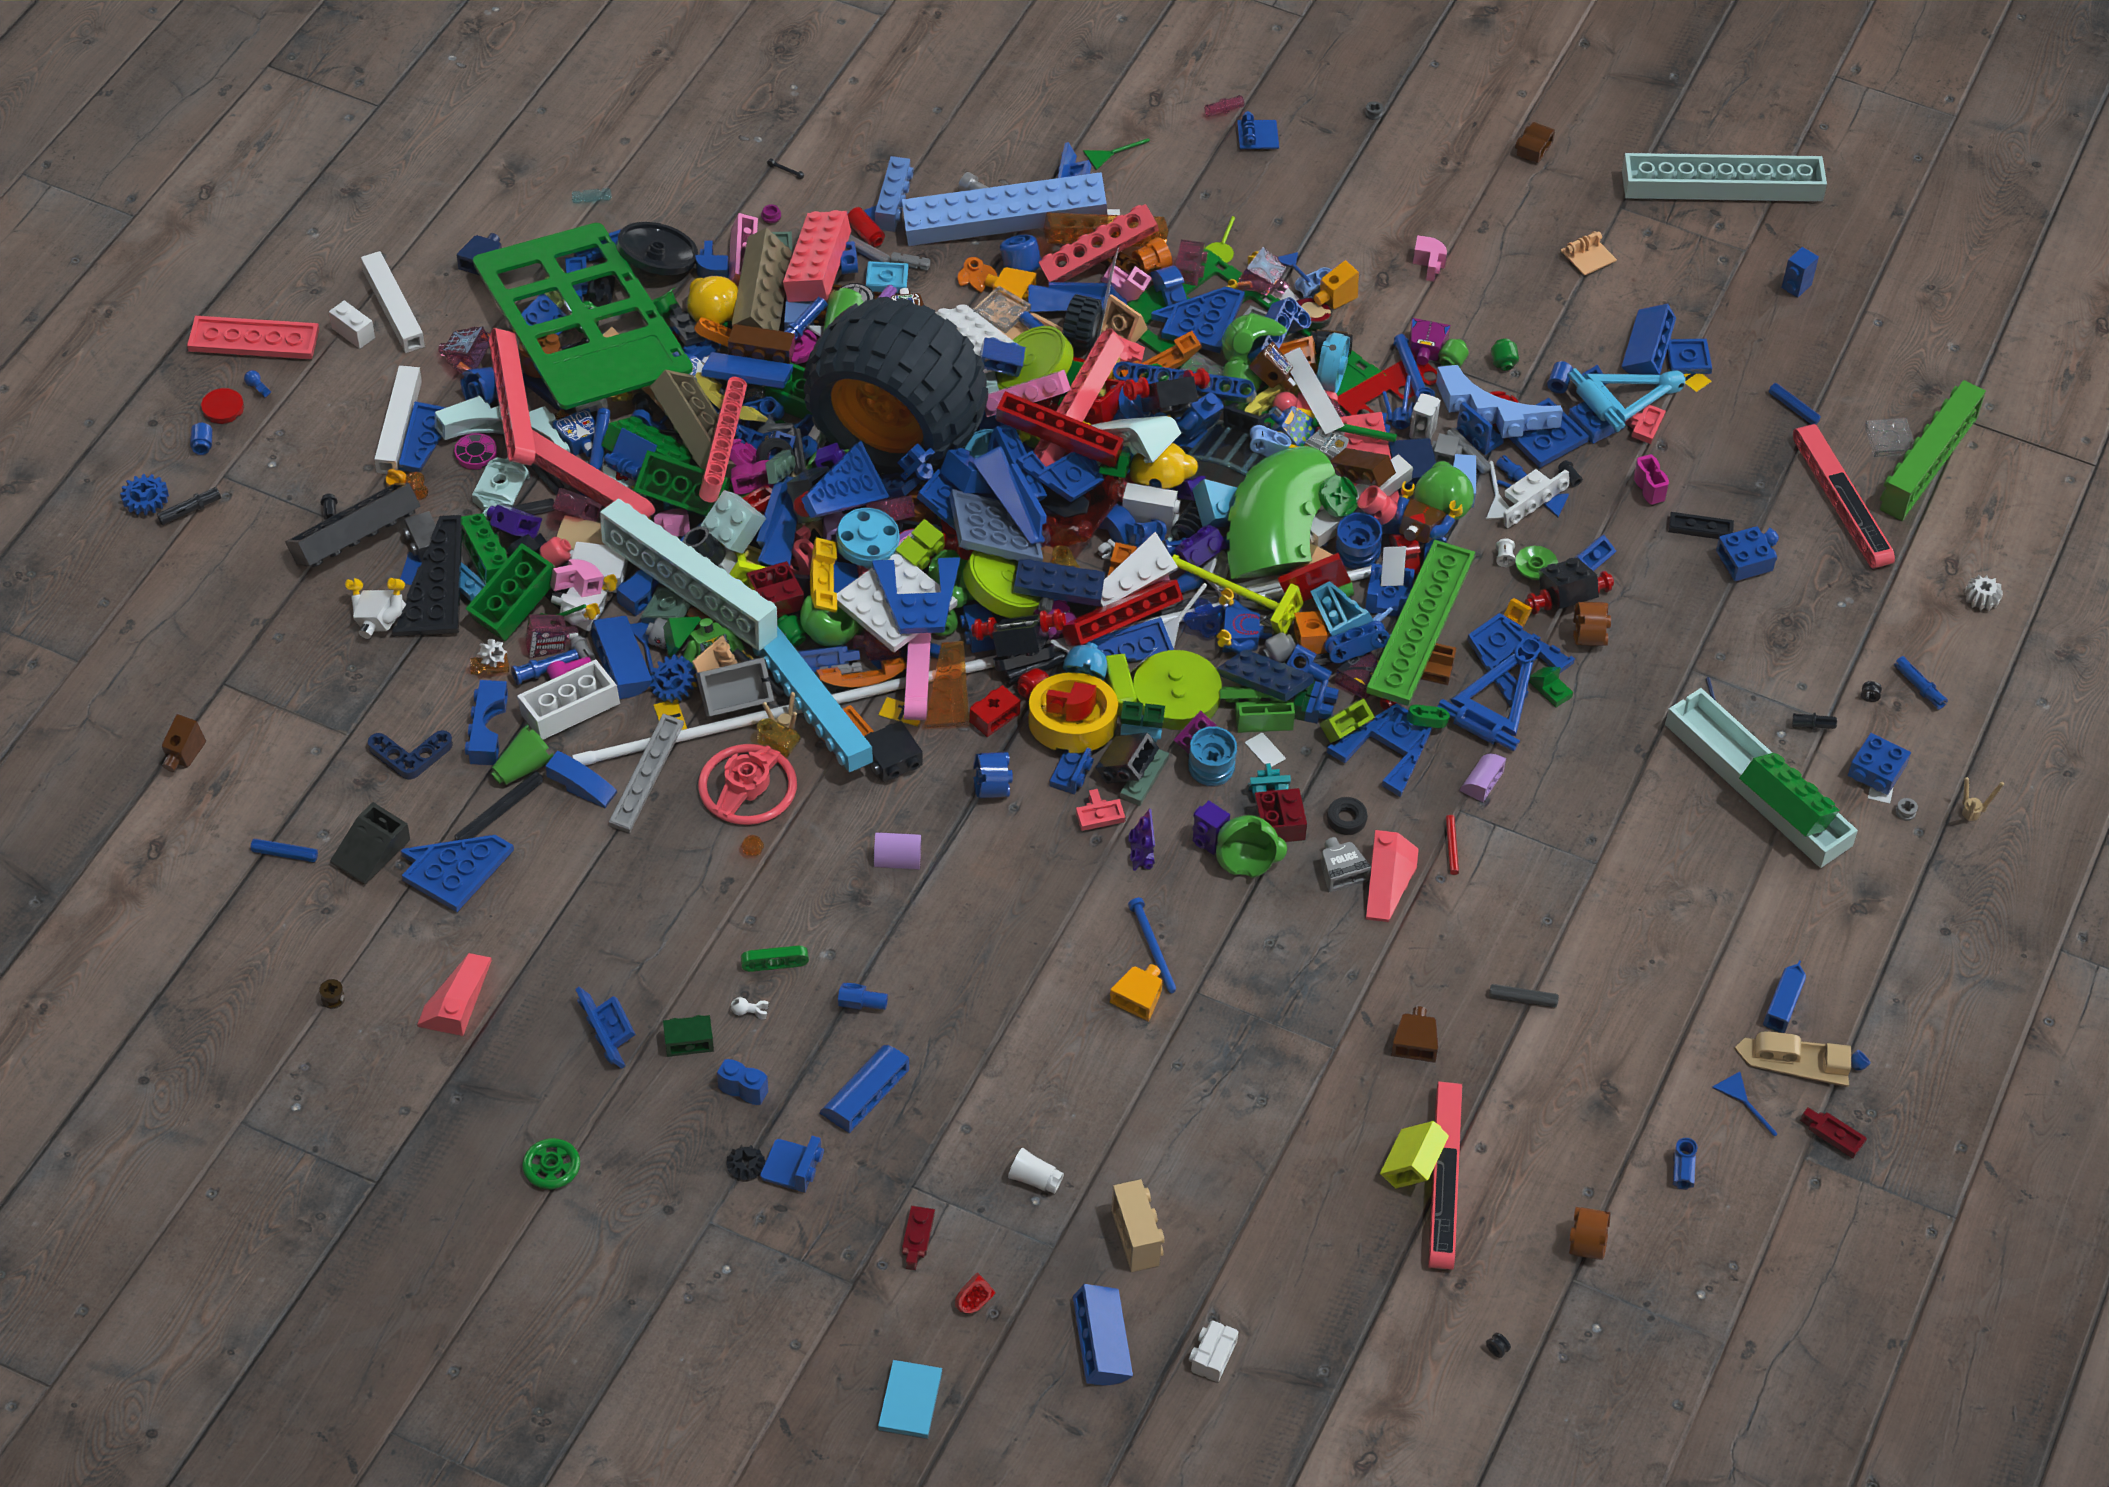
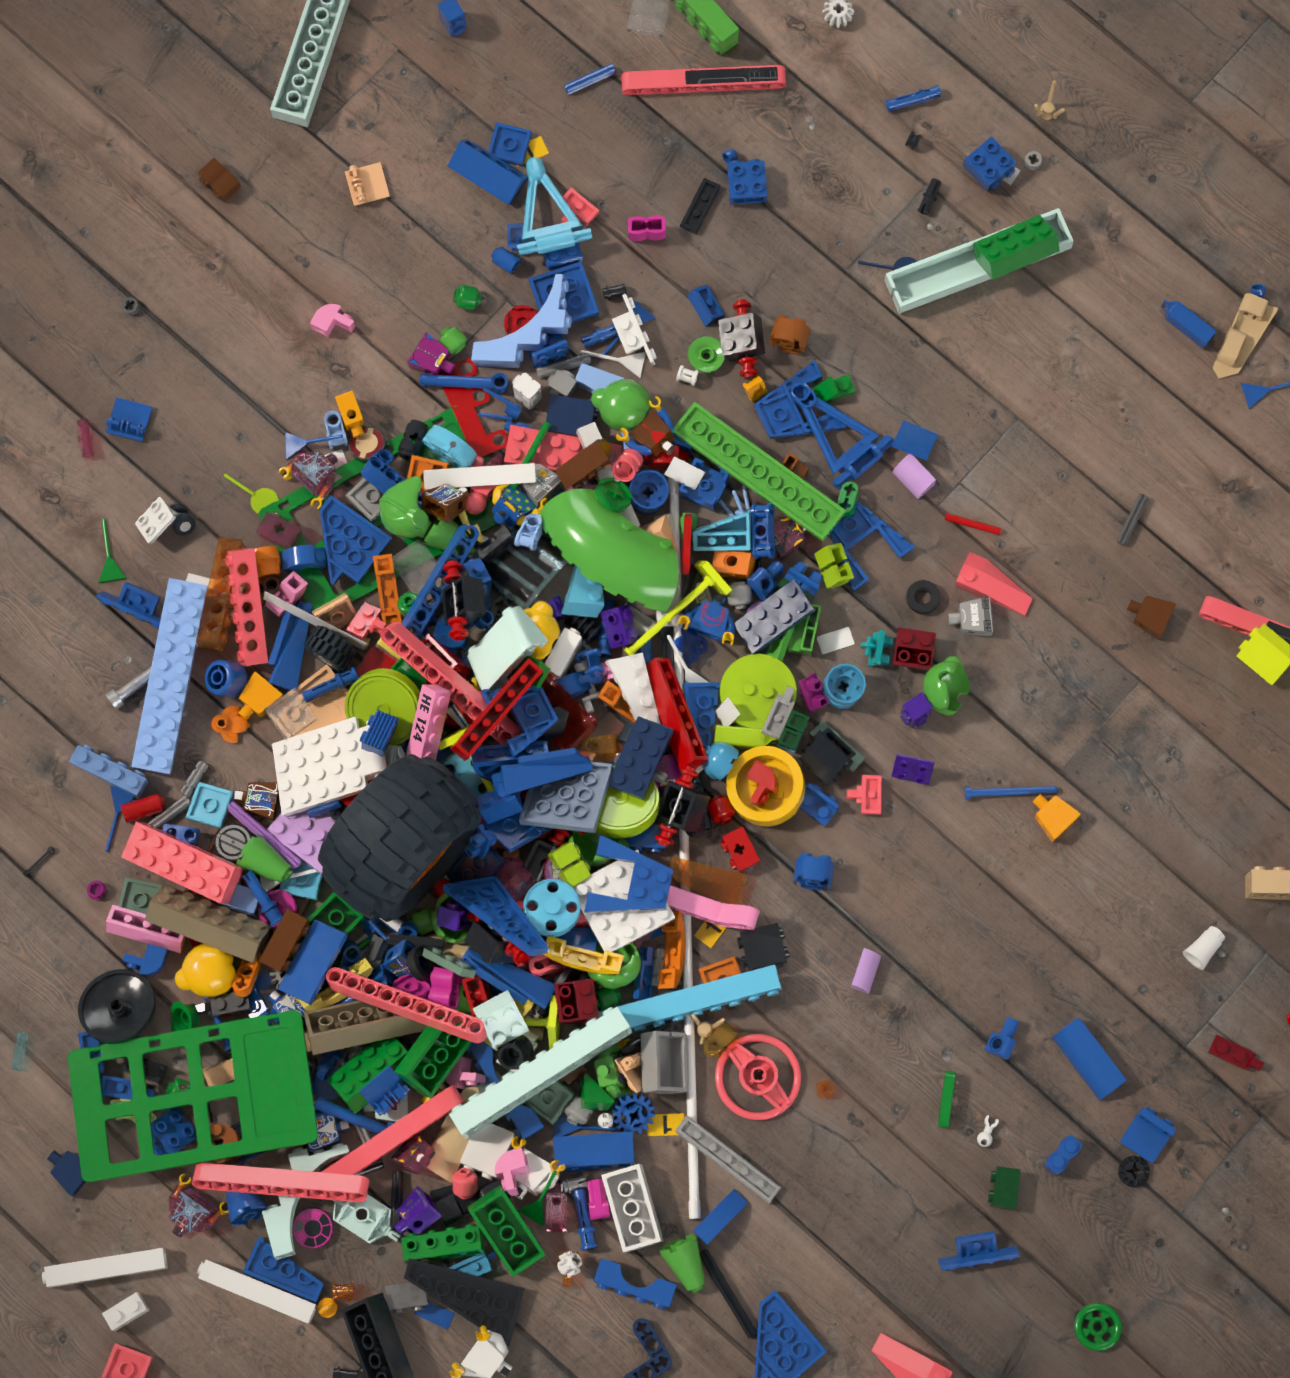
camera: 70 degrees left, 25 degrees up
none -> white plate [135,497,196,545]
none -> white arm [598,1113,613,1128]
none -> light grey hinge [761,686,795,740]
none -> blue tile [892,420,938,461]

